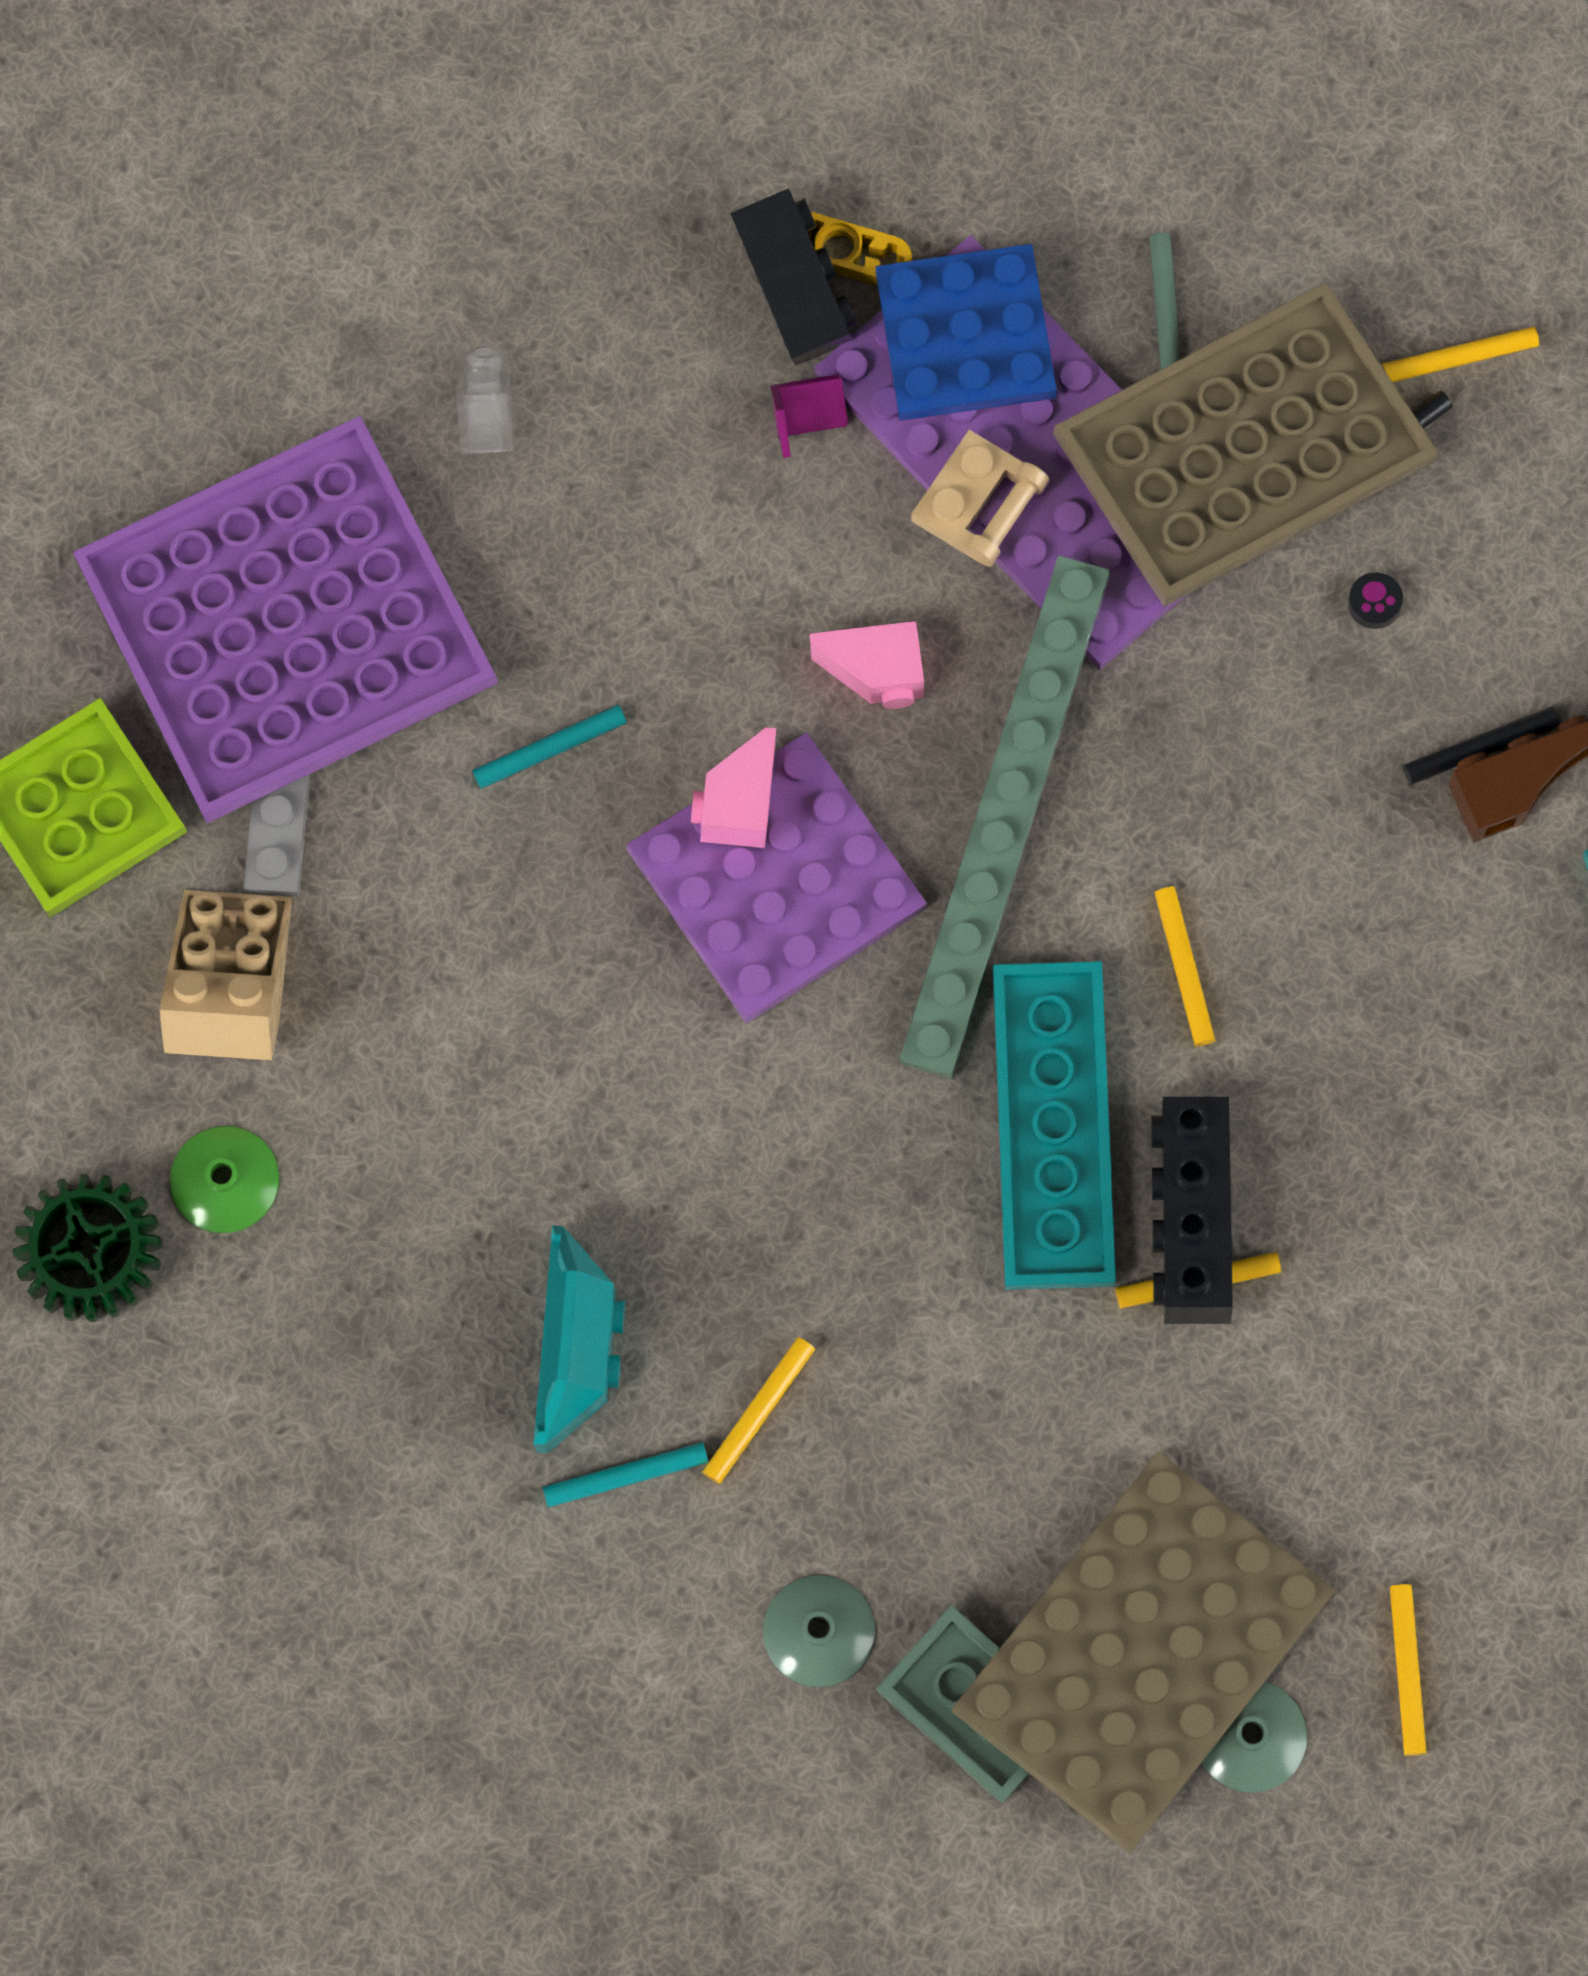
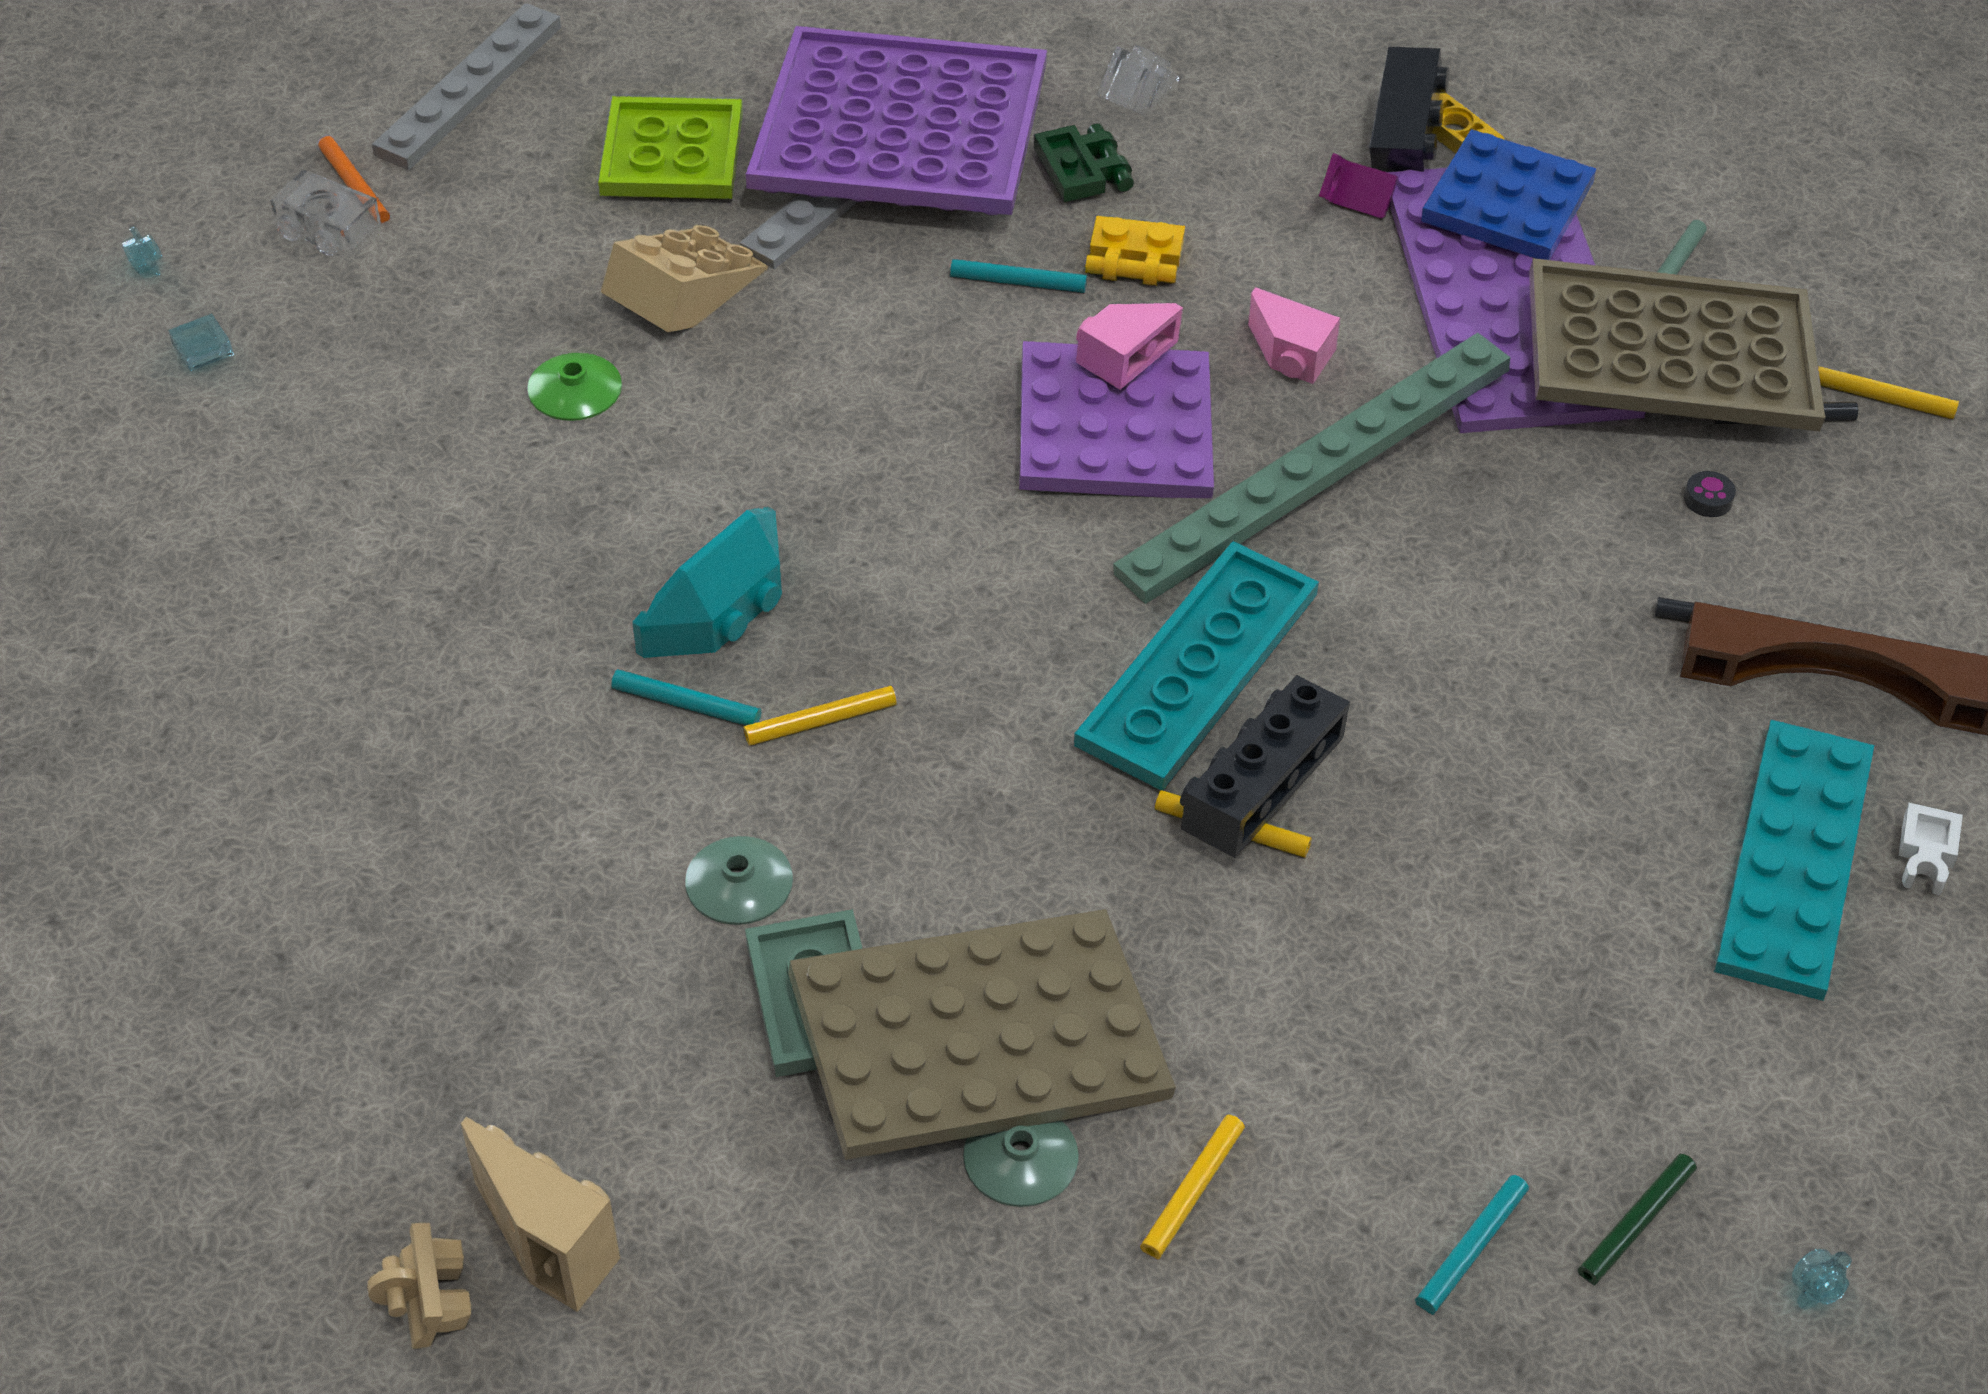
camera: 30 degrees right, 25 degrees down
dark green gear [13,1174,163,1322] -> none
tan plate [911,430,1050,567] -> none
yellow piece [1154,886,1216,1047] -> none
none -> dark green plate [1034,123,1134,202]
none -> yellow plate [1085,215,1185,286]

